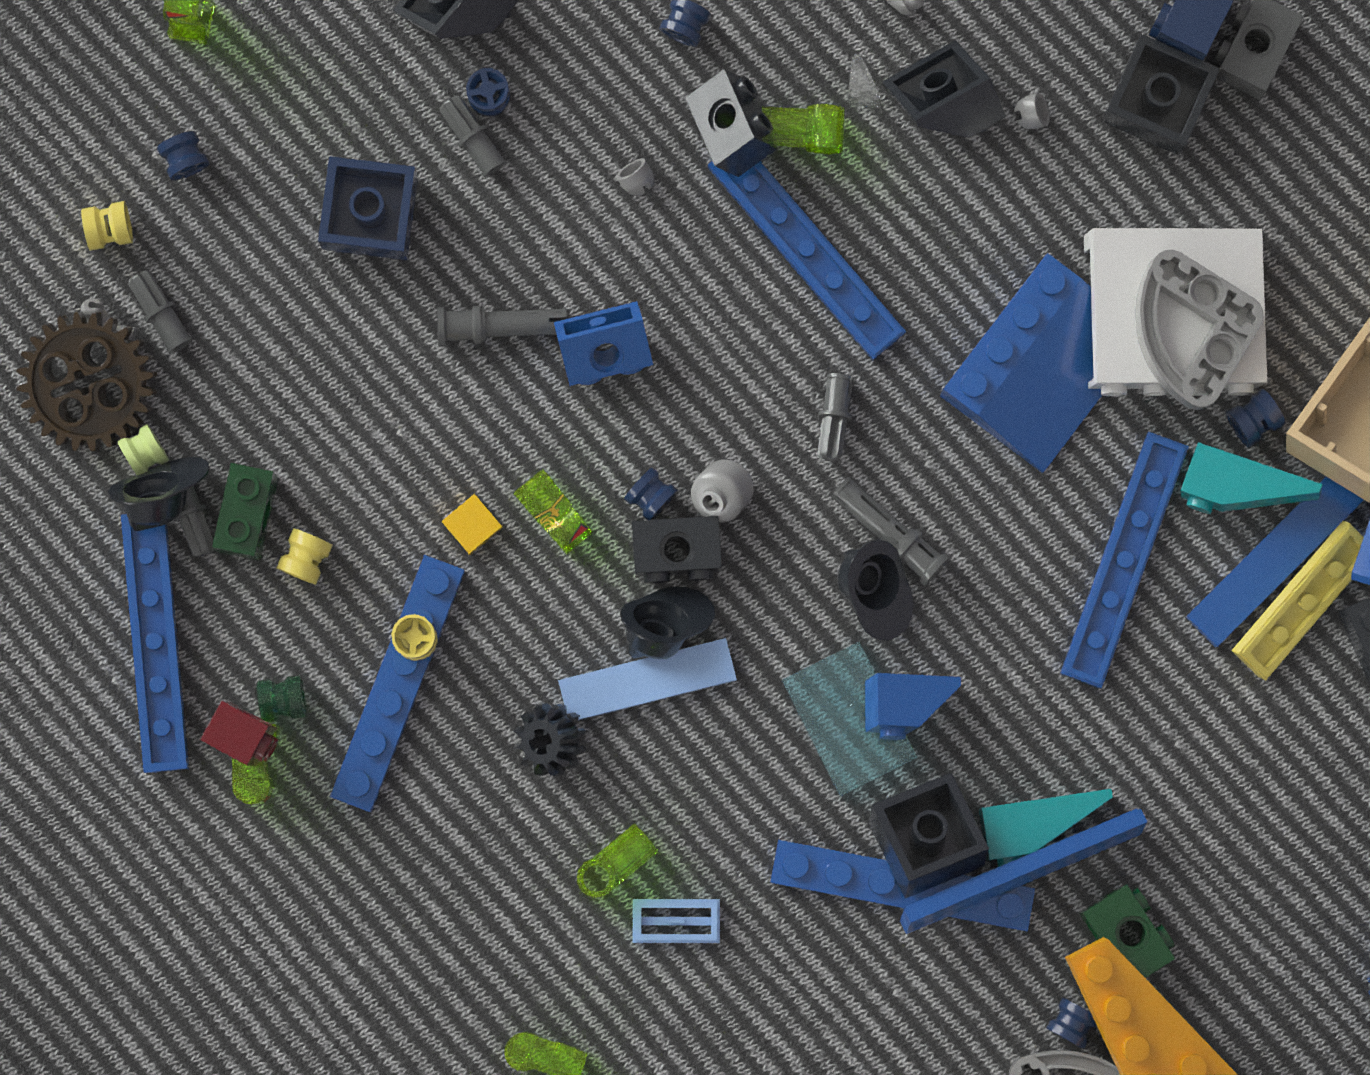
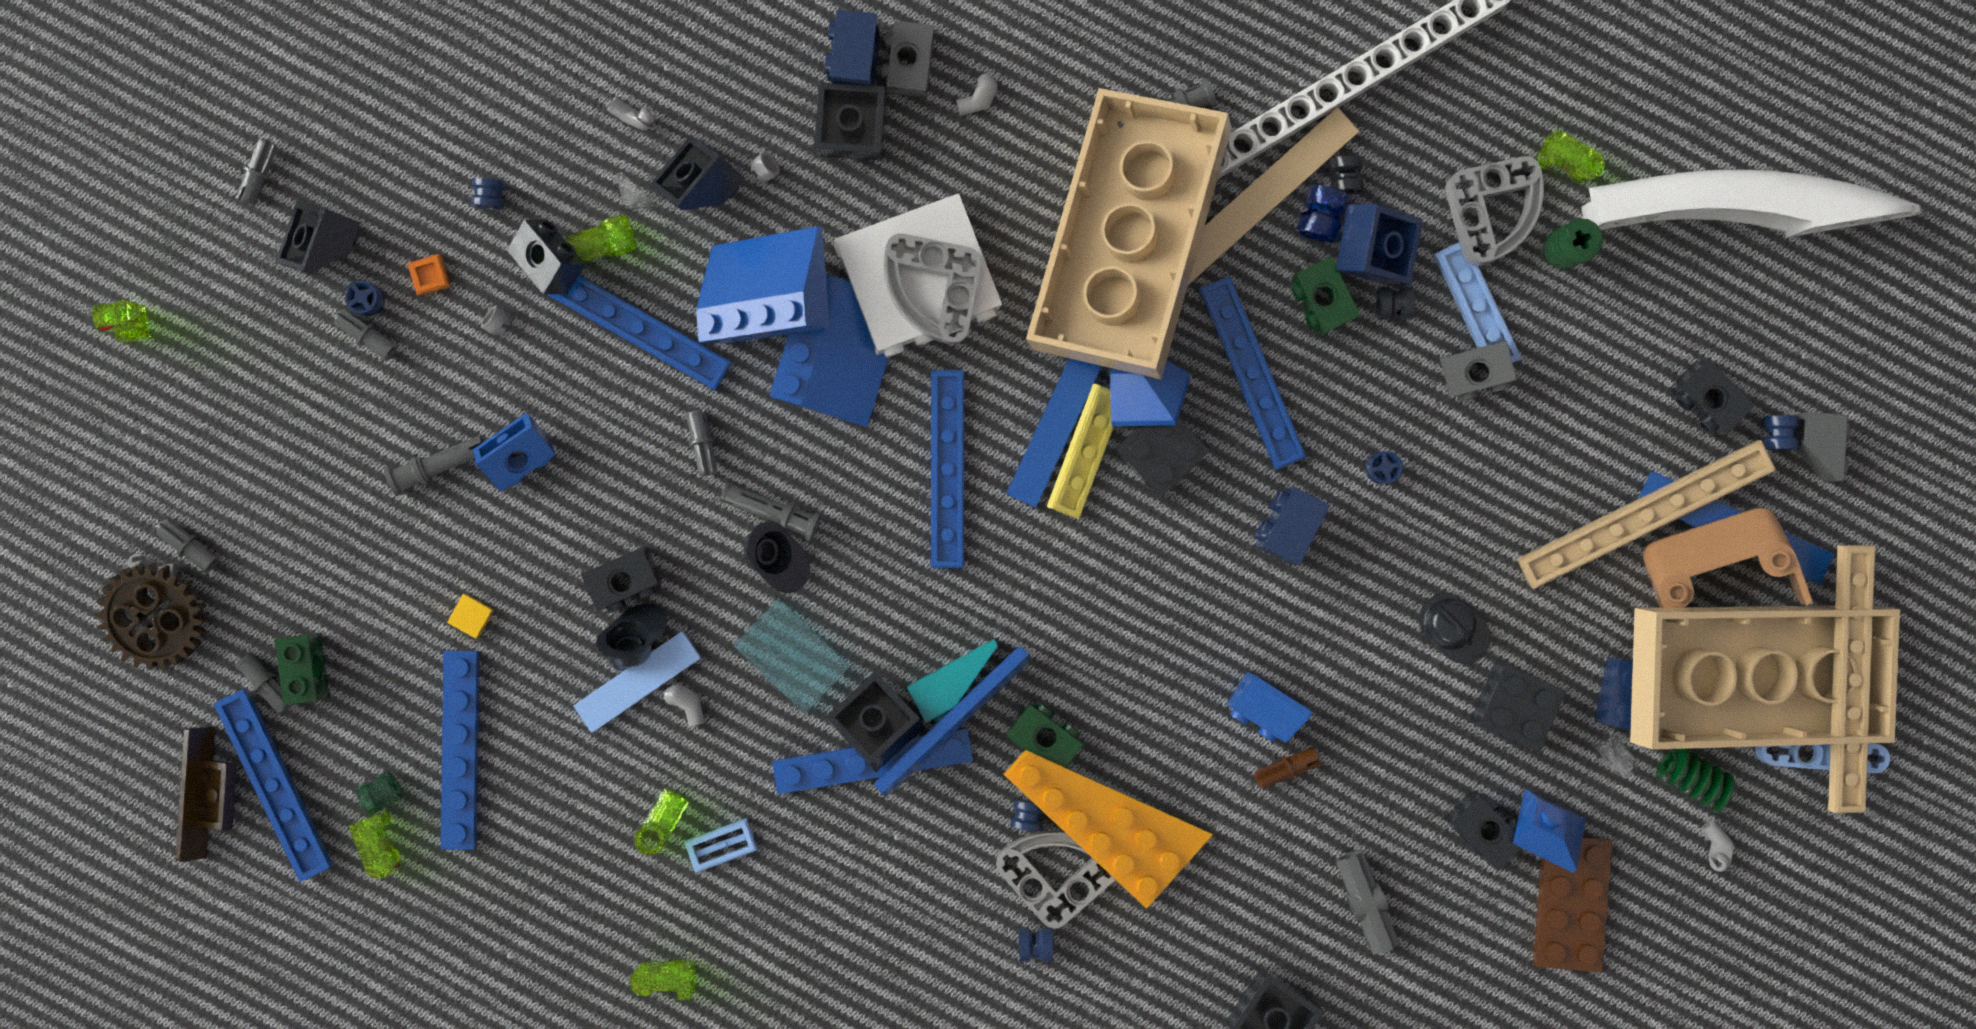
camera: 20 degrees left, 5 degrees up
light yellow wheel [81,201,133,251] -> none
black piece [108,457,210,531] -> none
yellowish green wheel [117,424,169,475] -> none
dark blue wheel [157,131,210,181] -> none
dark red brick [200,701,279,766] -> none
light yellow wheel [276,528,333,585] -> none
dark blue brick [318,156,418,260] -> none
light yellow wheel [391,614,438,661] -> none
clear neon green leg [513,469,593,555] -> none
black gear [513,703,588,777] -> none
dark blue wheel [624,467,678,520] -> none
light grey head [691,459,754,523] -> none
blue slope [865,673,961,740] -> none
teal slope [1180,442,1322,514] -> none
dark blue wheel [1225,389,1286,448] -> none
none -> dark brown bracket [175,726,237,862]
none -> orange tile [407,254,451,296]
none -> light grey arm [664,684,705,727]
none -> blue slope [696,226,830,344]
none -> light grey arm [956,74,998,116]

